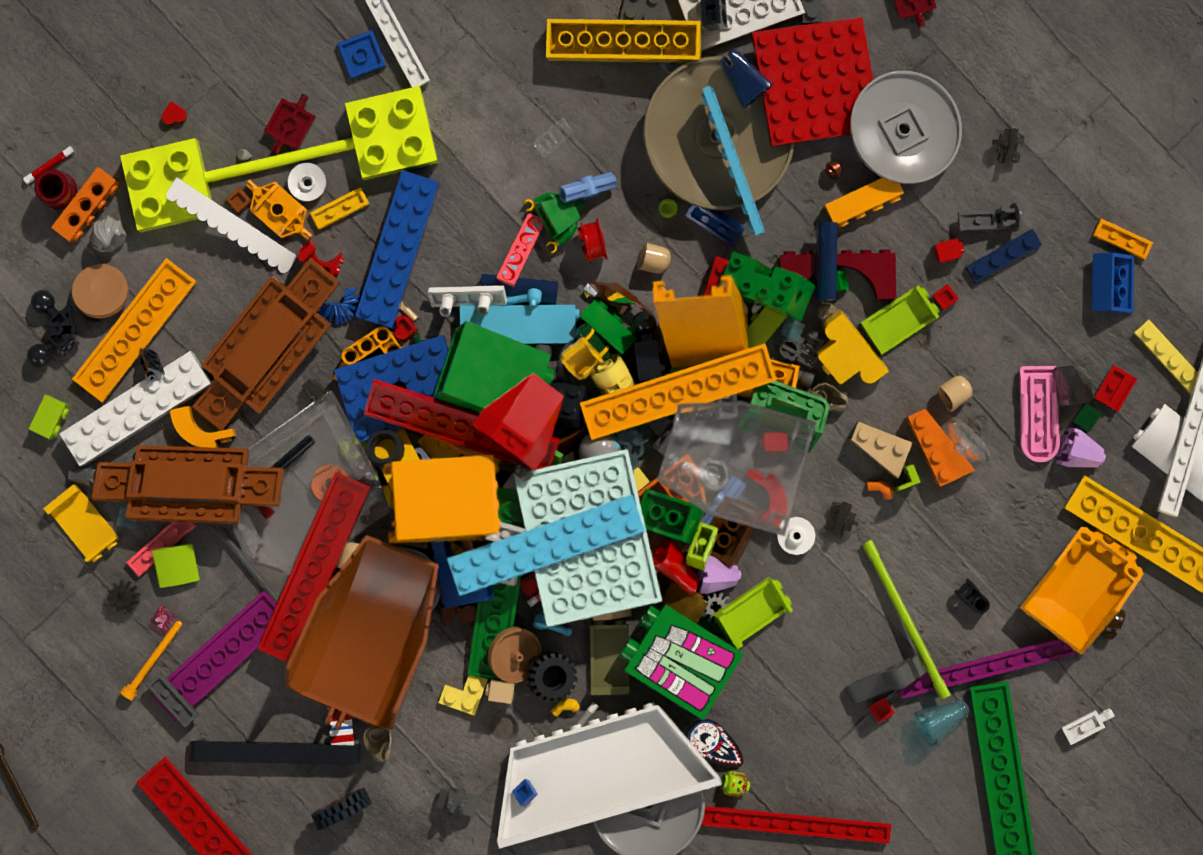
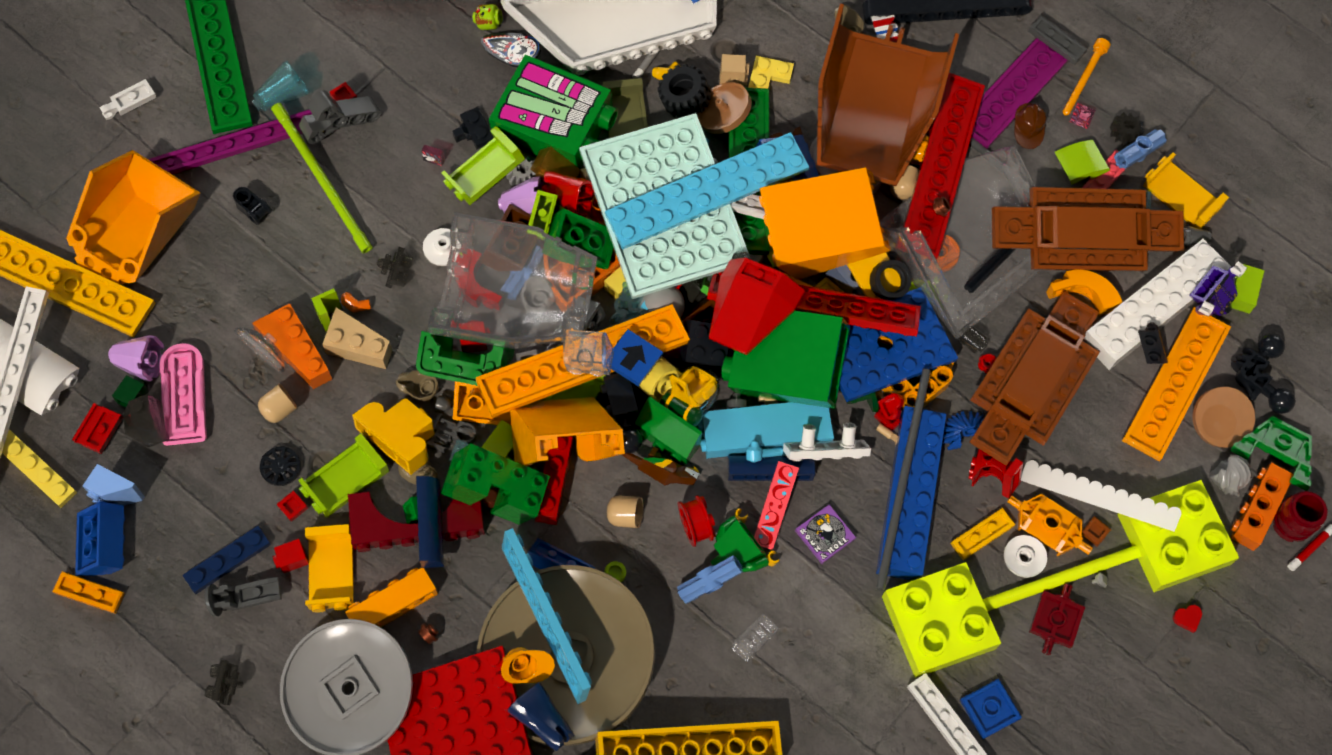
camera: 165 degrees right, 20 degrees down
none -> light blue slope [83,464,145,506]
none -> black wheel [259,446,301,486]
none -> yellow panel [305,524,354,613]
none -> clear pink tile [421,145,444,166]
none -> black hinge [452,107,494,150]
none -> light orange piece [501,647,555,683]
none -> clear slope [563,329,614,376]
none -> blue tile [603,329,663,387]
none -> tile [795,505,856,564]
none -> dark grey piece [876,369,931,591]
none -> red tile [878,393,904,420]
none -> copper plate [933,197,951,217]
none -> red plate [978,354,997,374]
none -> reddish brown piece [1014,103,1047,149]
none -> medium blue piece [1114,129,1167,169]
none -> dark purple torso [1189,261,1247,316]
none -> green wing [1230,416,1312,491]

